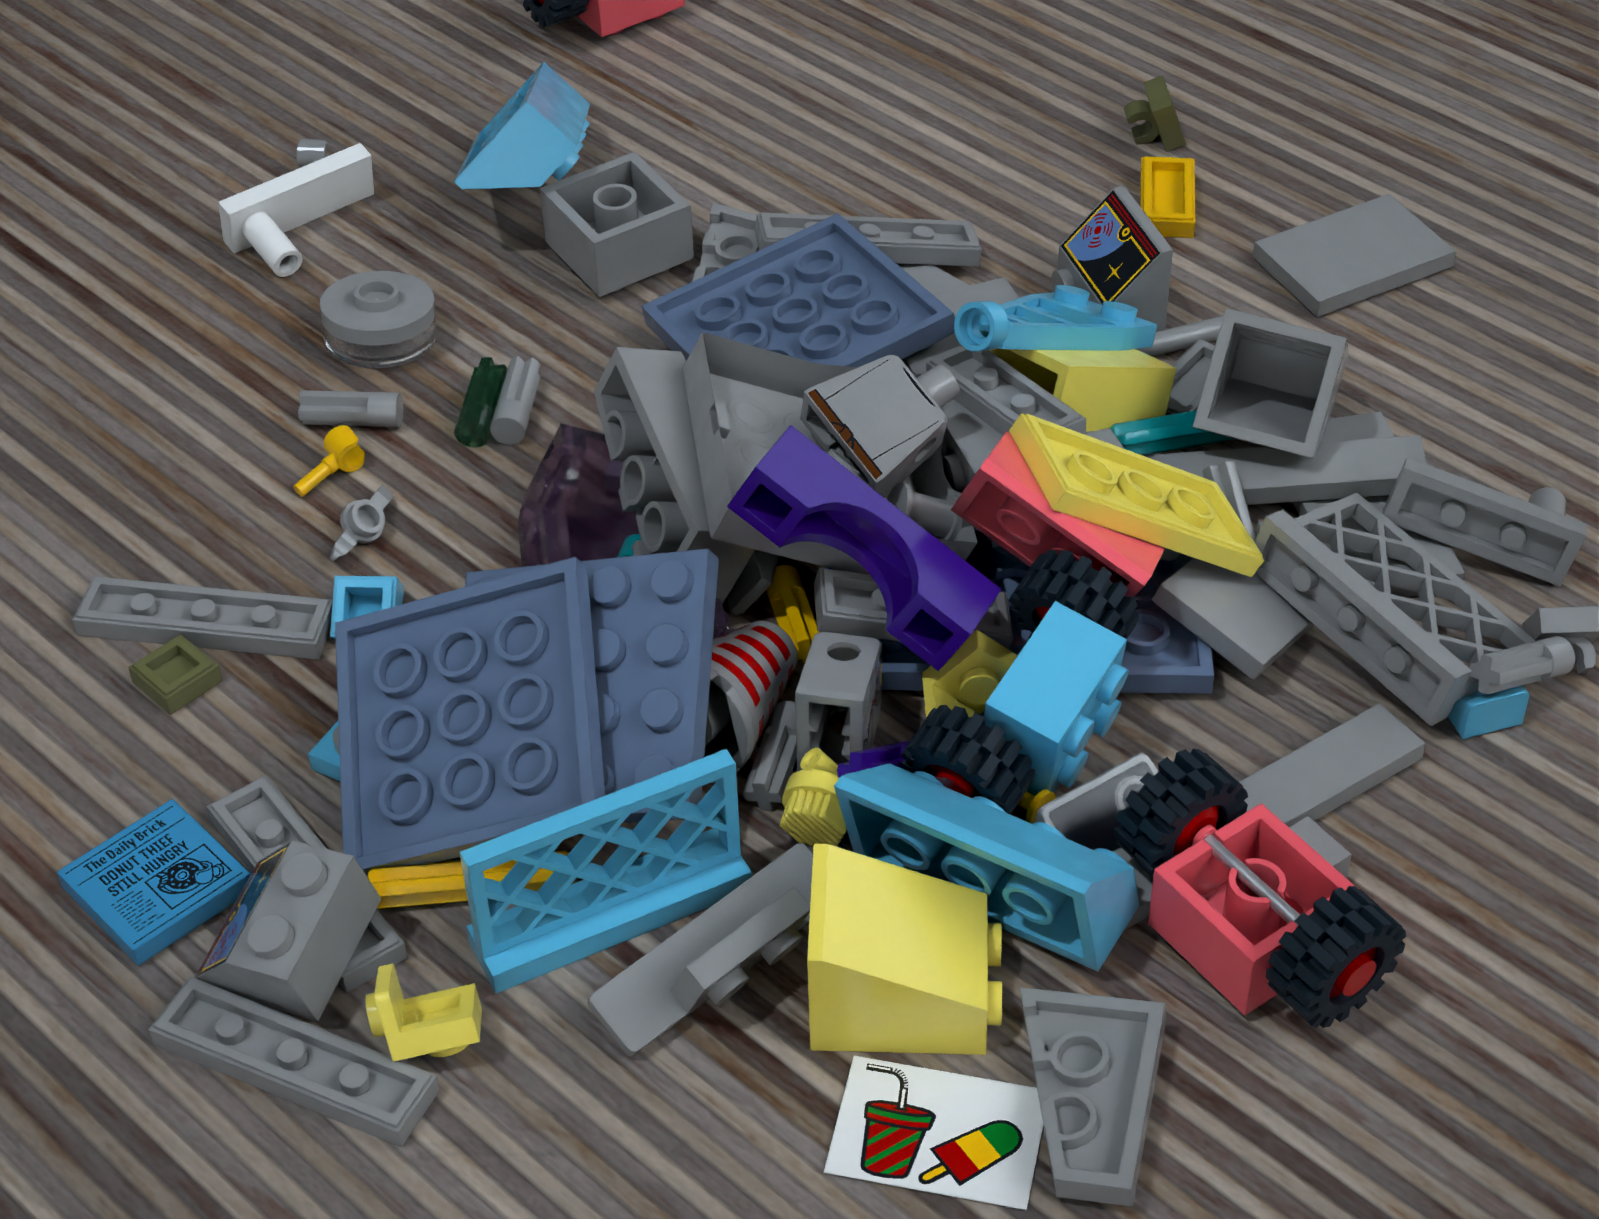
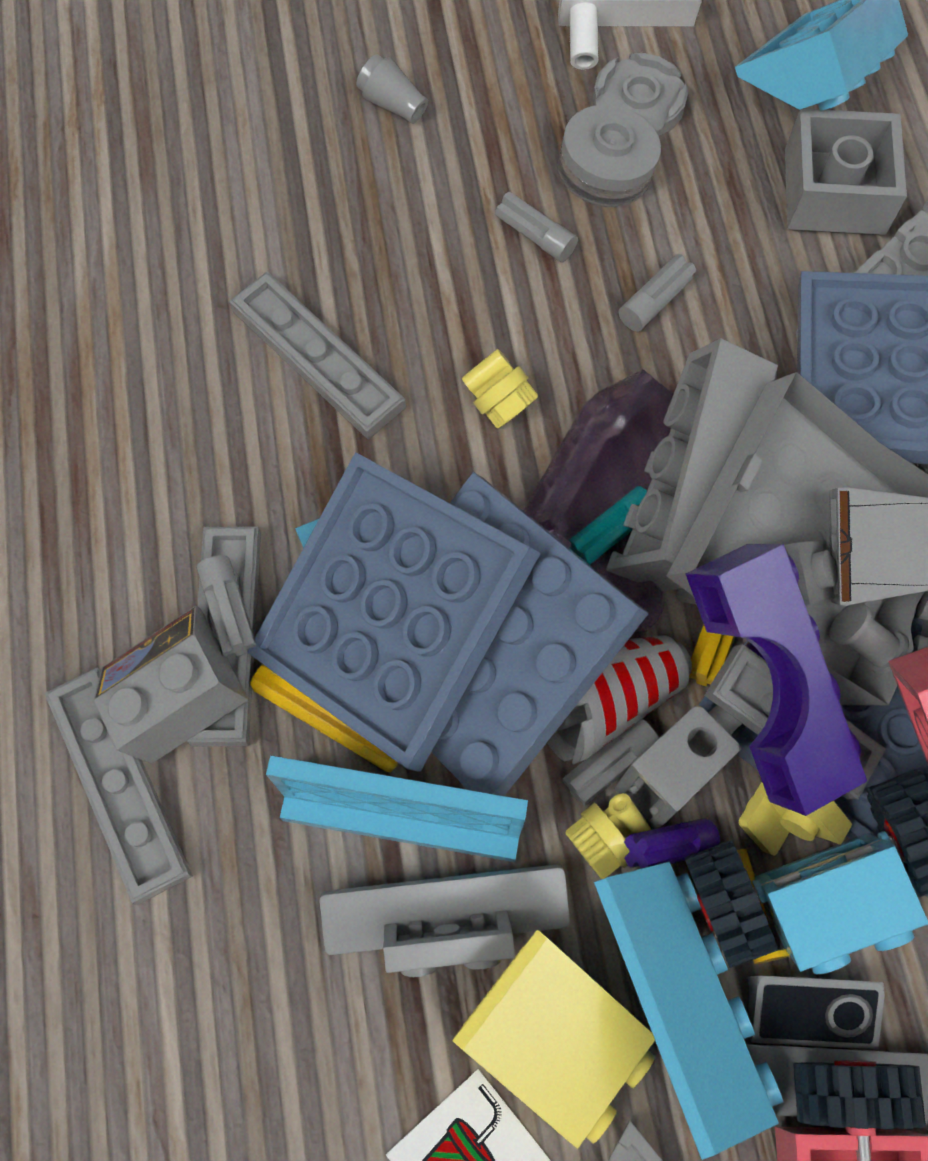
camera: 35 degrees right, 25 degrees up
dark azure tile [57,799,251,966] -> none
olive tile [128,634,223,715] -> none
yellow hand [293,425,365,497] -> none
light grey piece [329,484,393,562] -> none
medium azure slope [330,576,404,639] -> none
light yellow bracket [365,963,482,1062] -> none
clear green piece [454,357,508,447] -> none
none -> light grey piece [196,555,256,656]
none -> light grey cone [356,54,429,124]
none -> light yellow piece [462,349,538,428]
none -> light grey tile [593,53,688,136]

